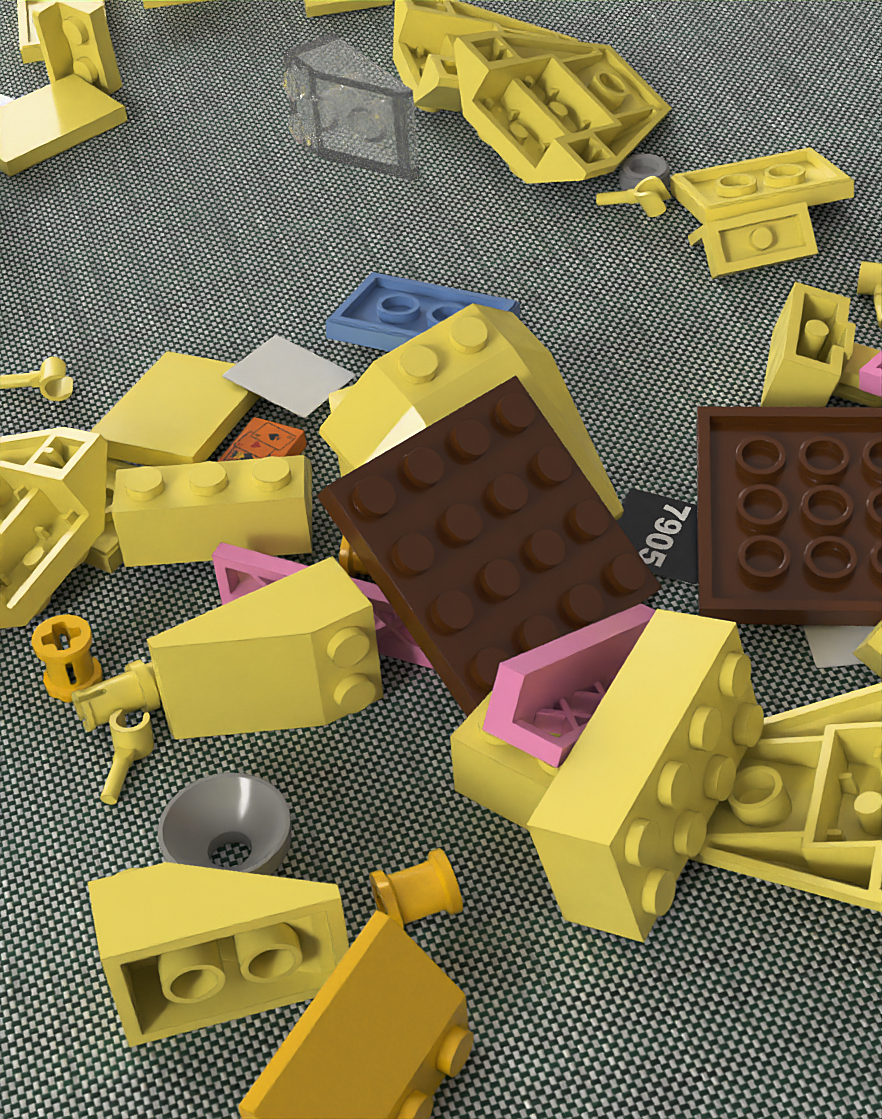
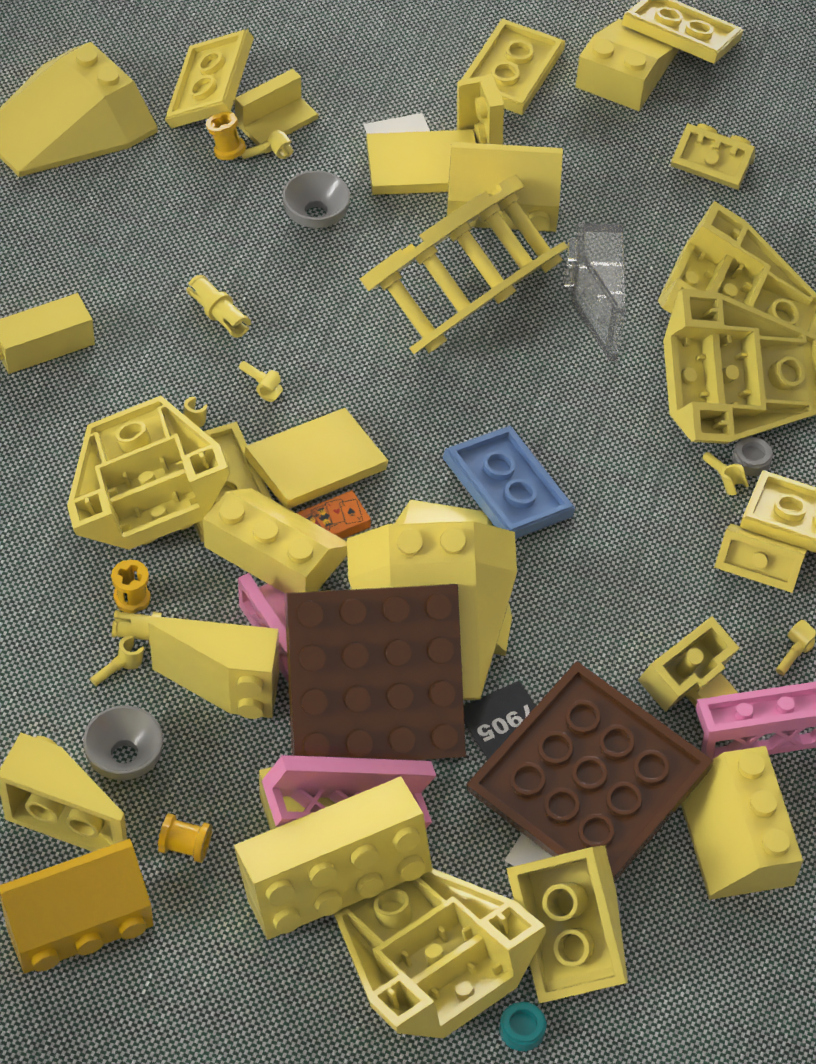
camera: 30 degrees right, 10 degrees up
white sticker [222,335,356,418] -> none
none -> light yellow fence [360,175,568,354]
none -> light yellow slope [447,142,563,232]

